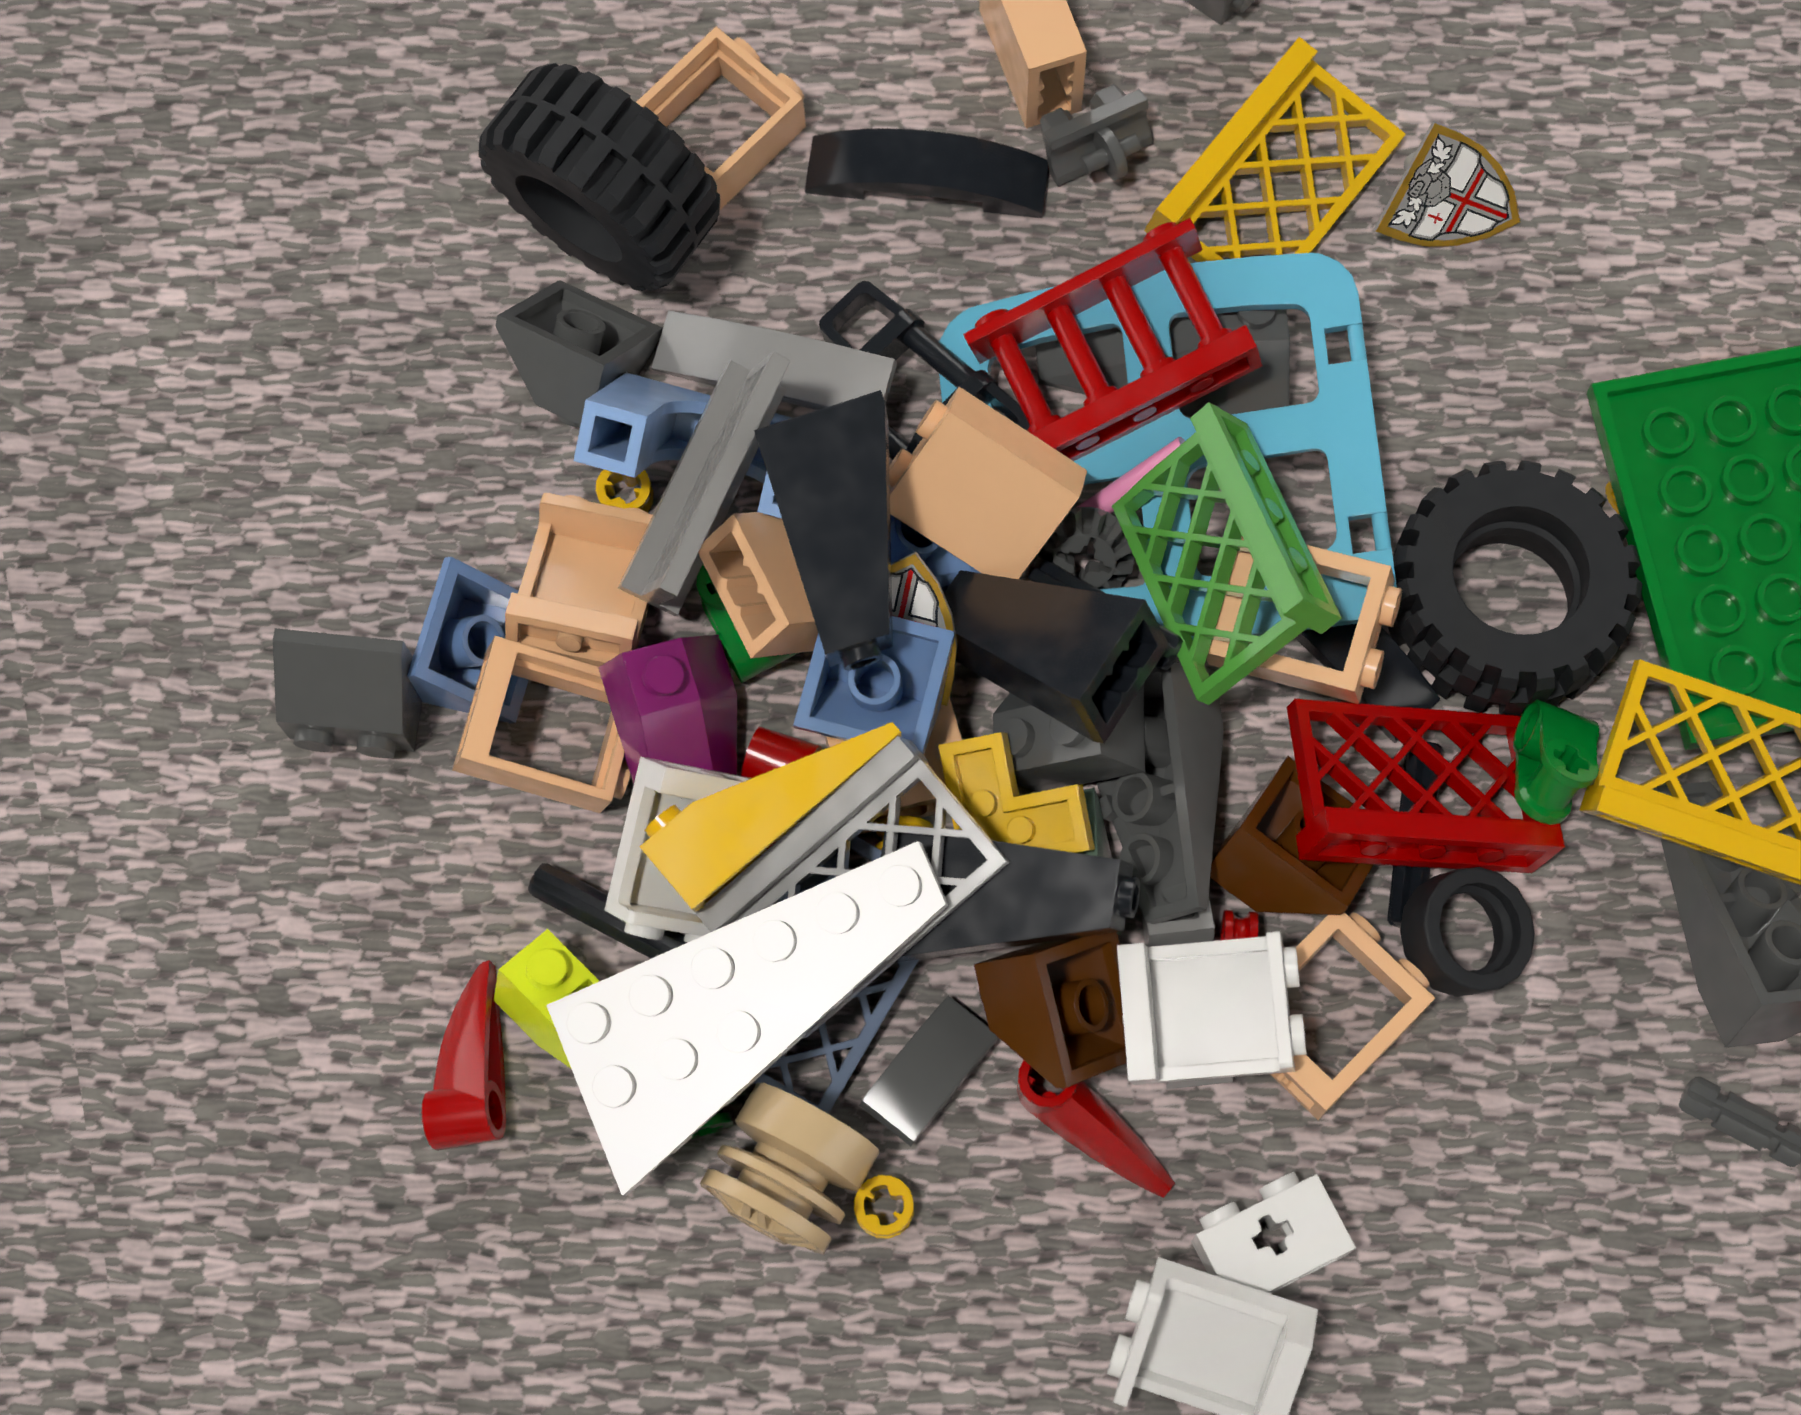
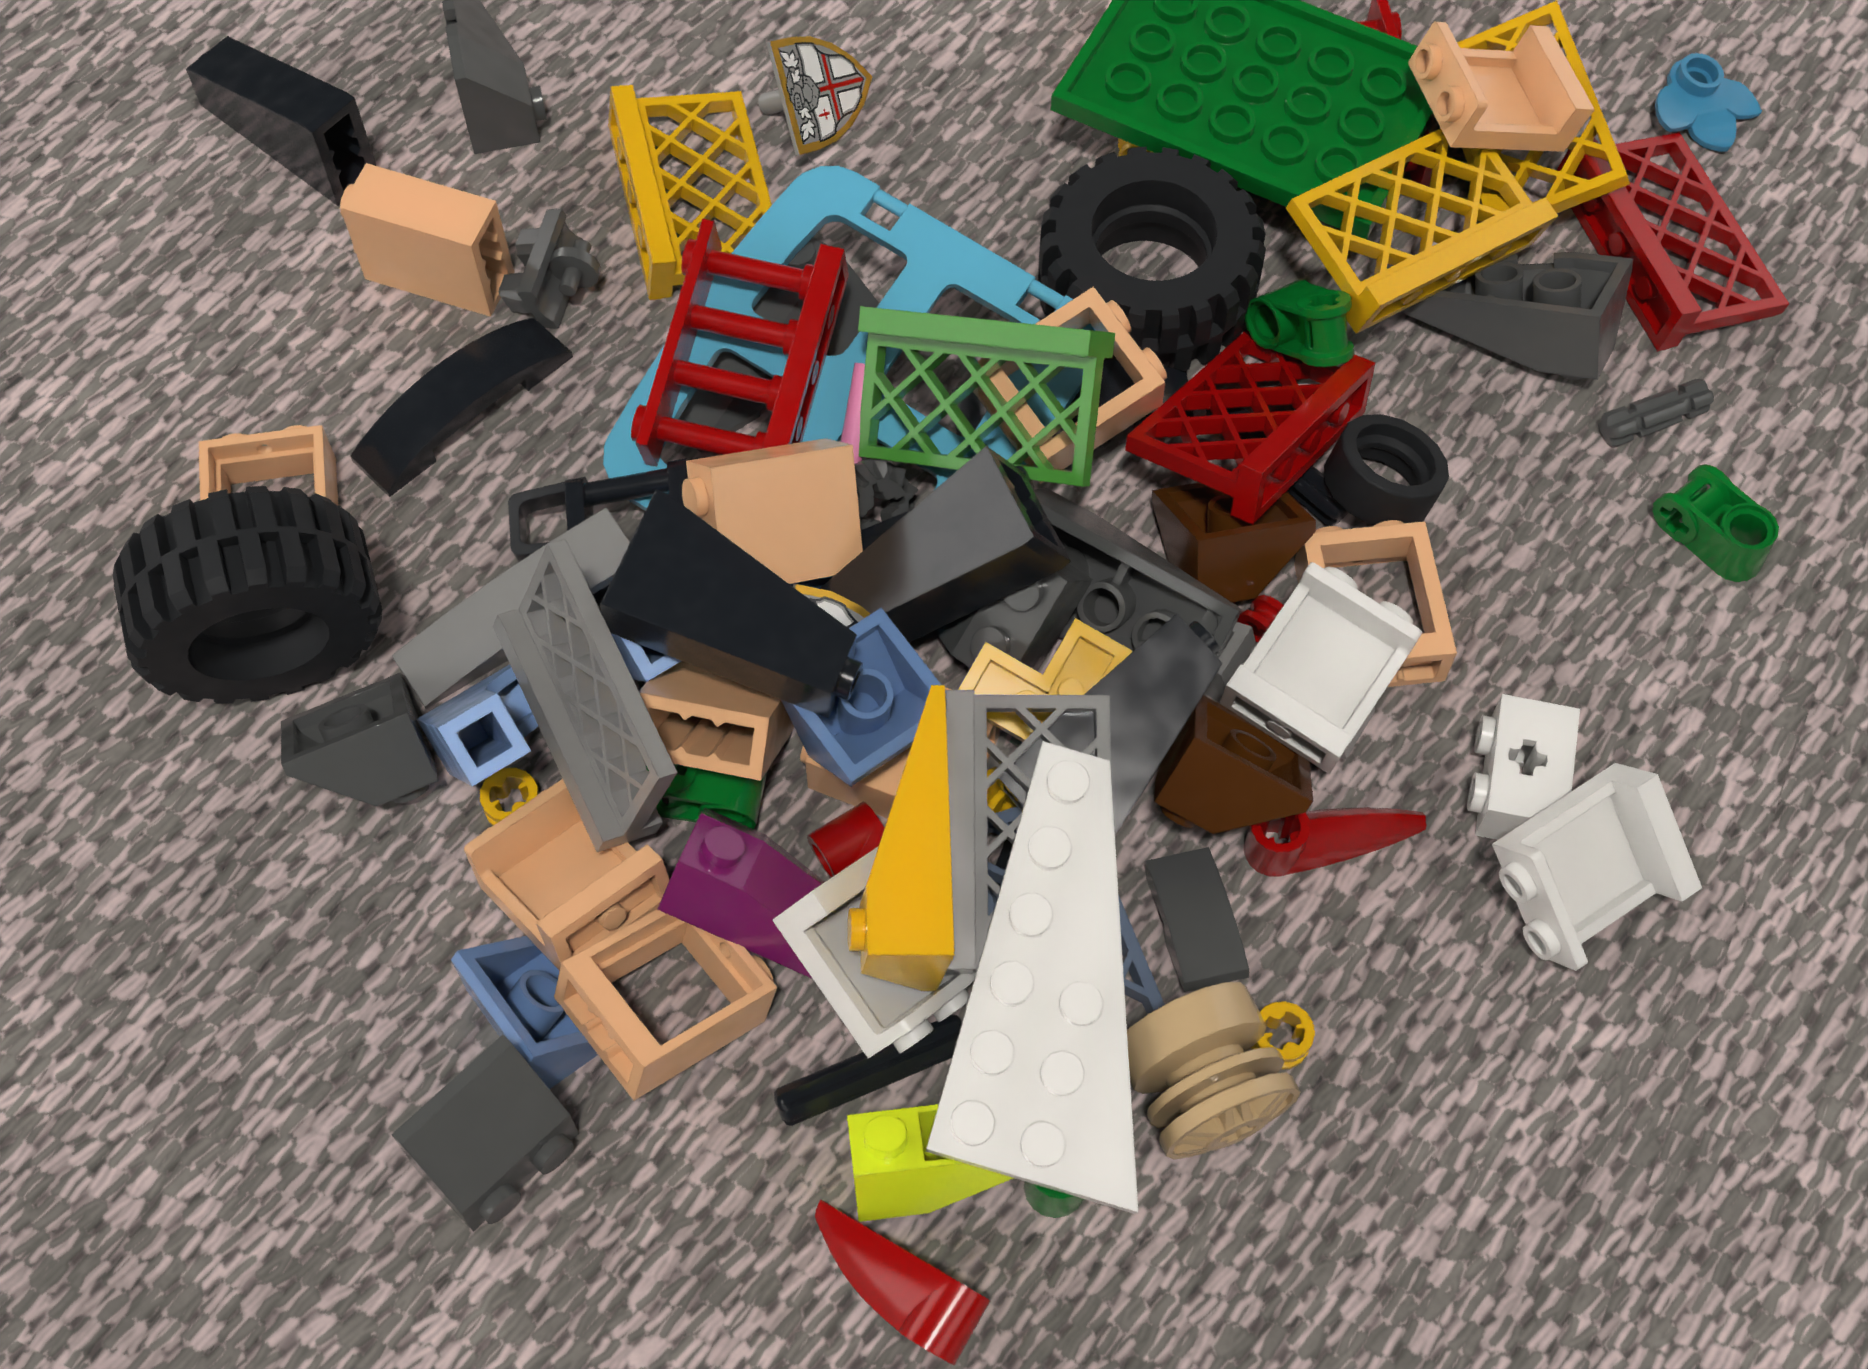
camera: 55 degrees left, 10 degrees down
none -> green piece [1652,464,1779,582]

